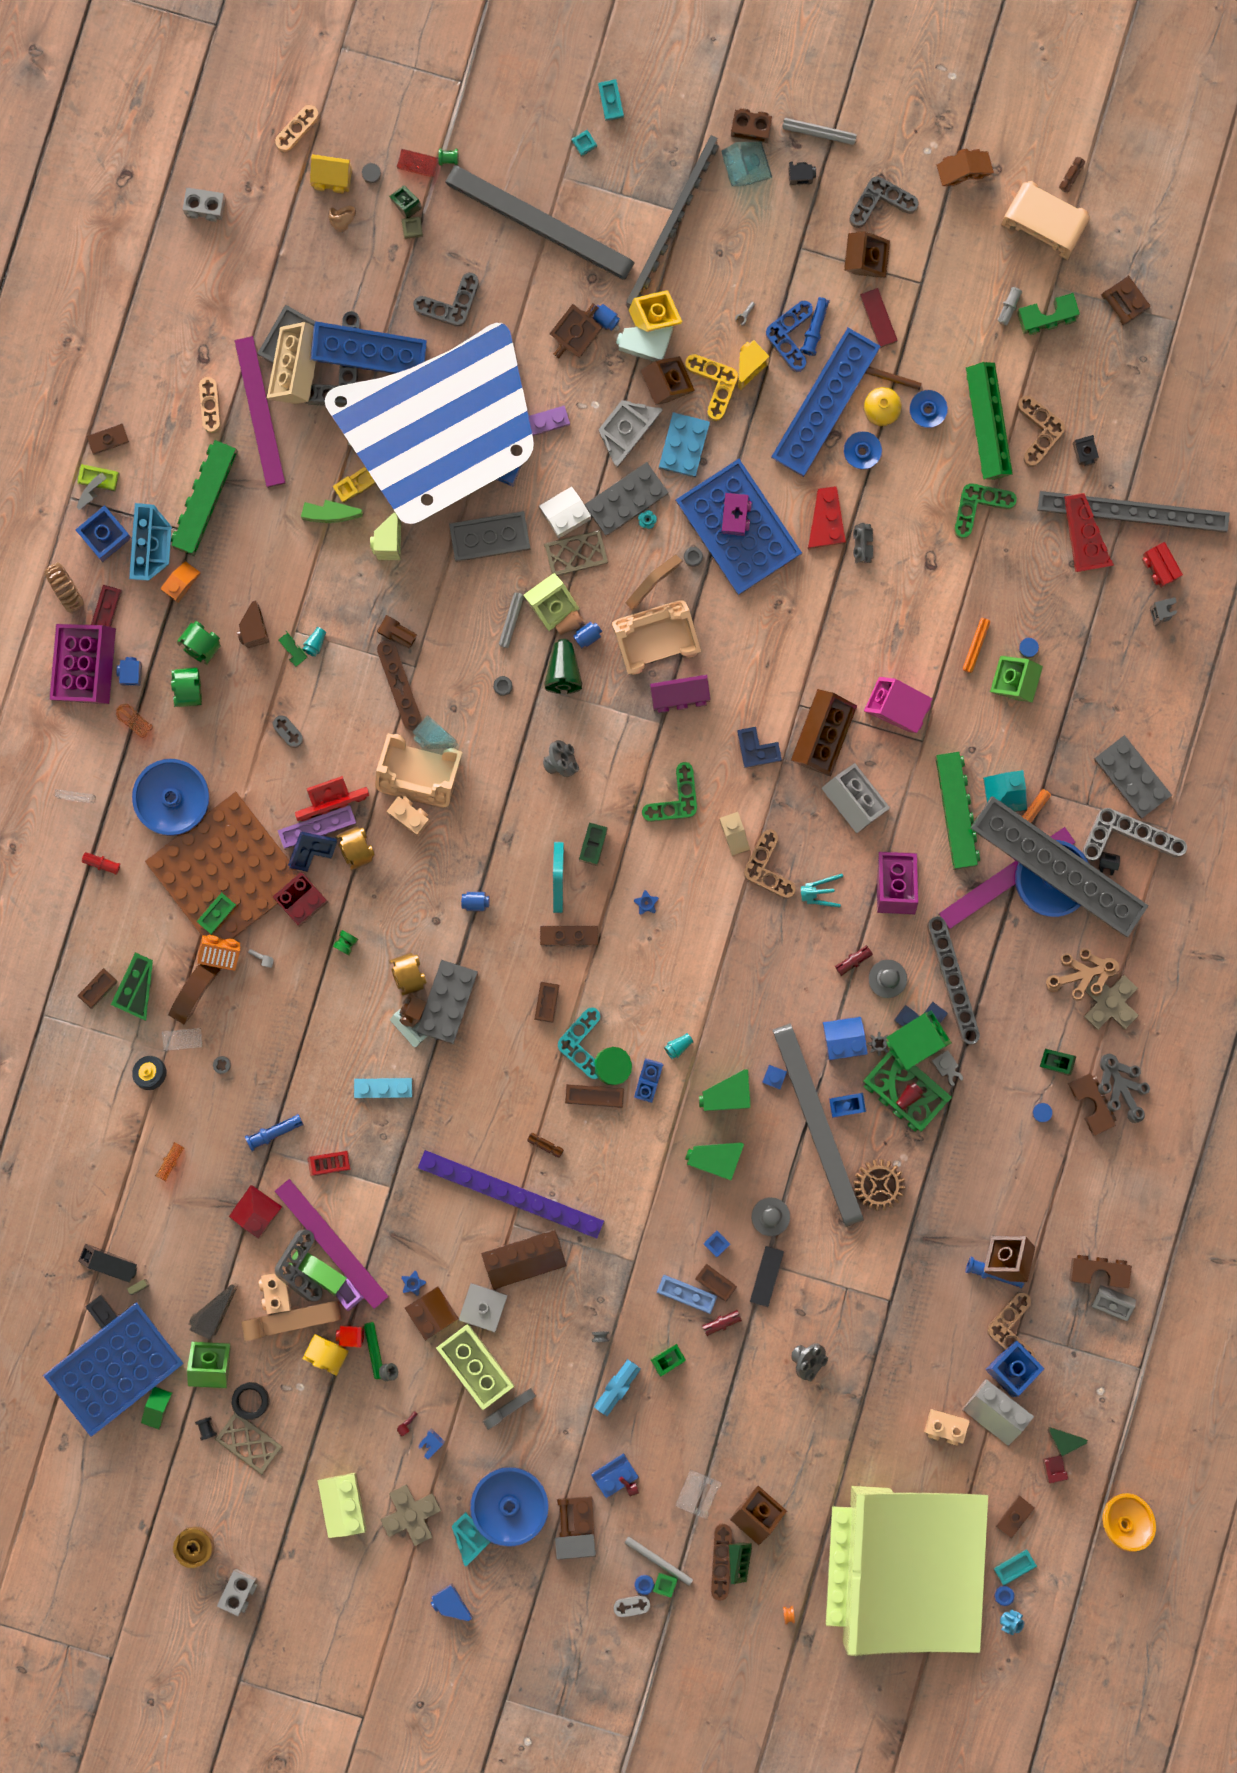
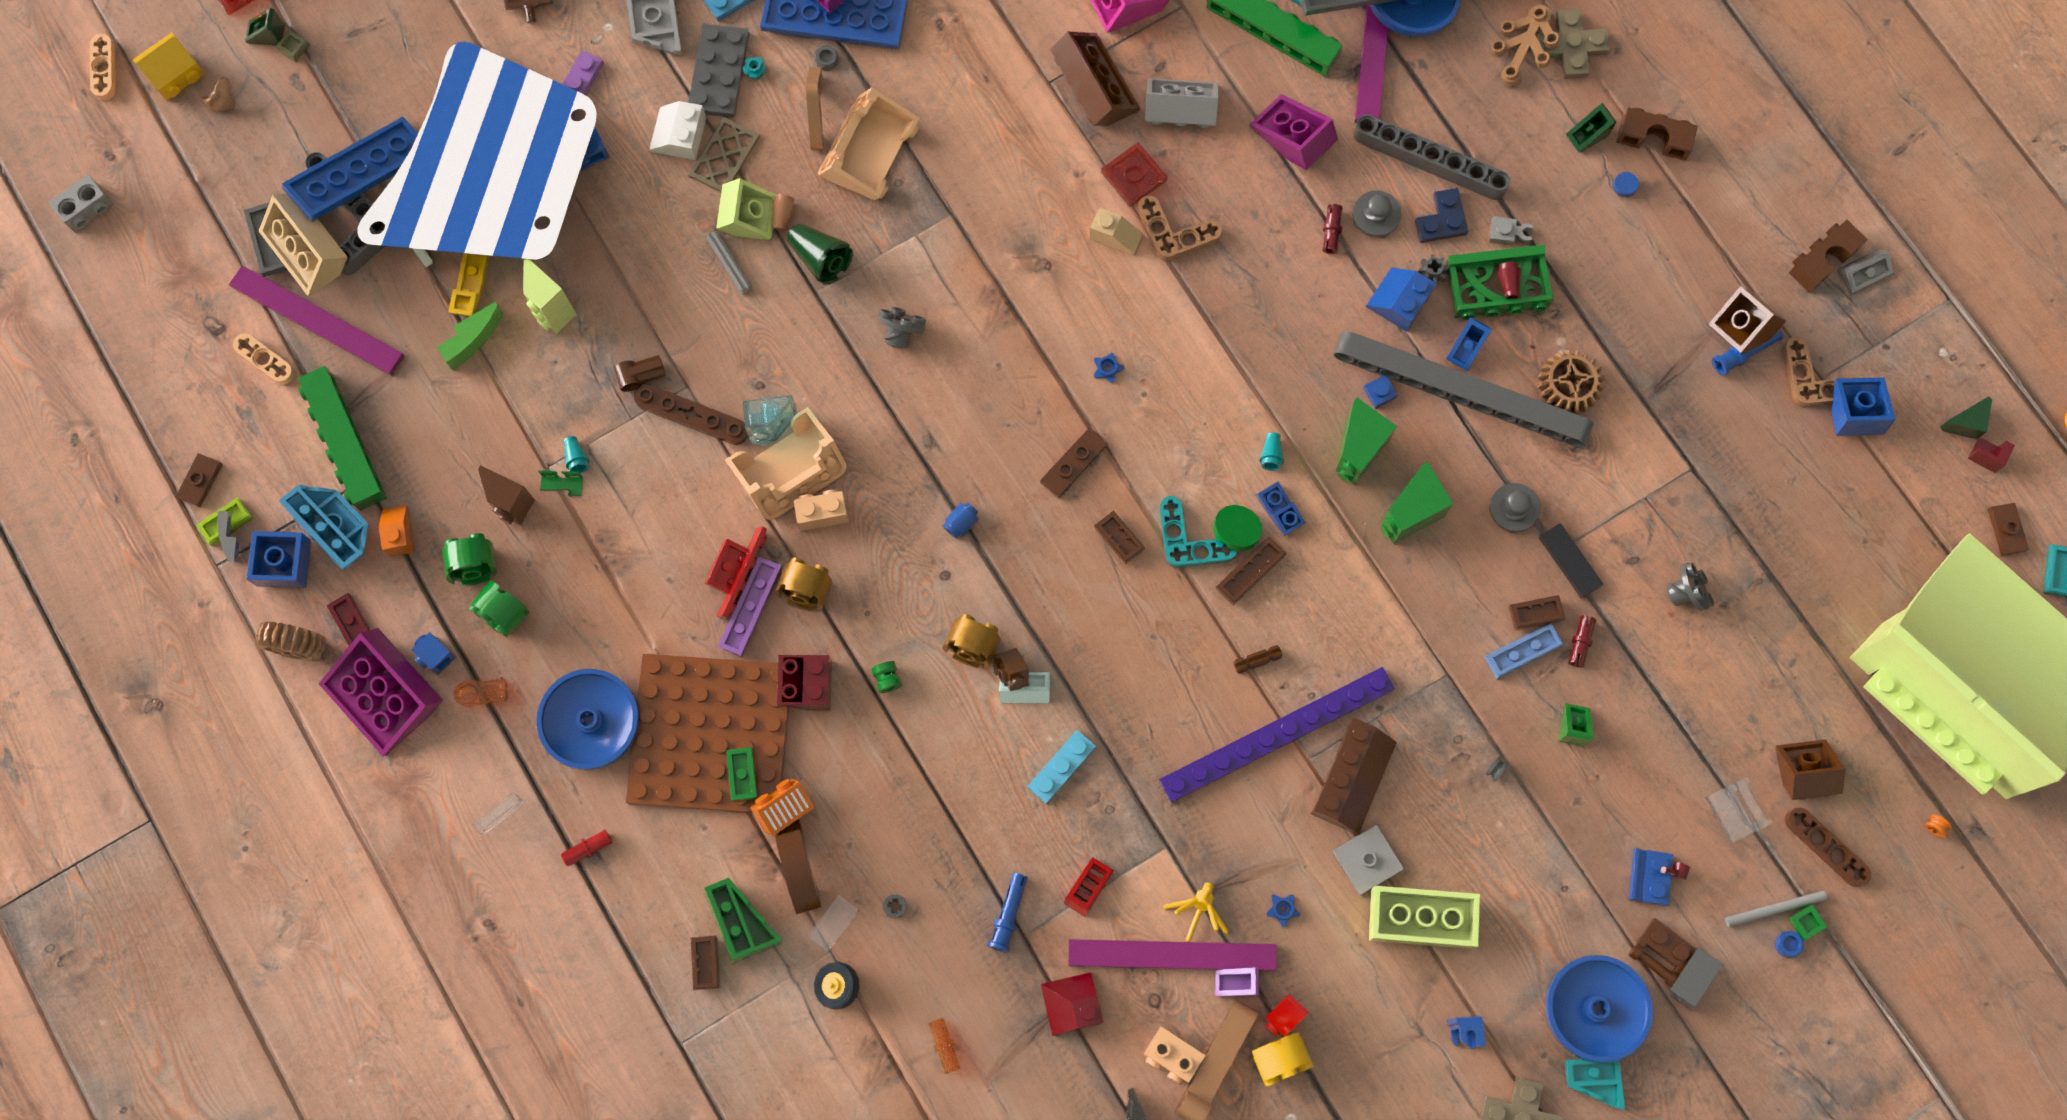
camera: 50 degrees left, 10 degrees down
light grey hand [248,949,273,968] -> none
dark grey beam [273,715,303,748] -> none
dark grey beam [275,1230,322,1301] -> none
dark blue plate [288,831,337,872] -> none
bright green slope [289,1251,347,1296] -> none
dark grey tile [362,163,381,183] -> none
green axle [364,1322,382,1379] -> none
dark grey bush [379,1363,398,1381] -> none
dark red hand [397,1411,418,1436] -> none
reddish brown slope [405,1286,459,1341] -> none
dark grey beam [413,272,479,327] -> none
dark grey plate [417,960,478,1044] -> none
dark grey plate [449,511,531,562] -> none
dark grey beam [483,1388,536,1430] -> none
dark grey tile [493,676,513,696] -> none
teal beam [553,842,564,913] -> none
blue brick [573,621,602,649] -> none
dark green brick [579,822,608,866] -> none
dark azure piece [594,1359,641,1416] -> none
light grey beam [614,1595,650,1617] -> none
green beam [642,762,697,822] -> none
magenta slope [650,675,711,713] -> none
blue plate [703,1231,730,1257] -> none
dark green slope [729,1543,752,1584] -> none
dark blue plate [737,727,782,768] -> none
teal plant [801,874,843,908] -> none
green slope [886,1010,952,1070] -> none
light nougat brick [924,1409,969,1446] -> none
light grey slope [962,1379,1034,1446] -> none
dark grey plant [1098,1054,1150,1123] -> none
none -> clear red plate [1101,142,1168,207]
none -> yellow plant [1163,883,1229,942]

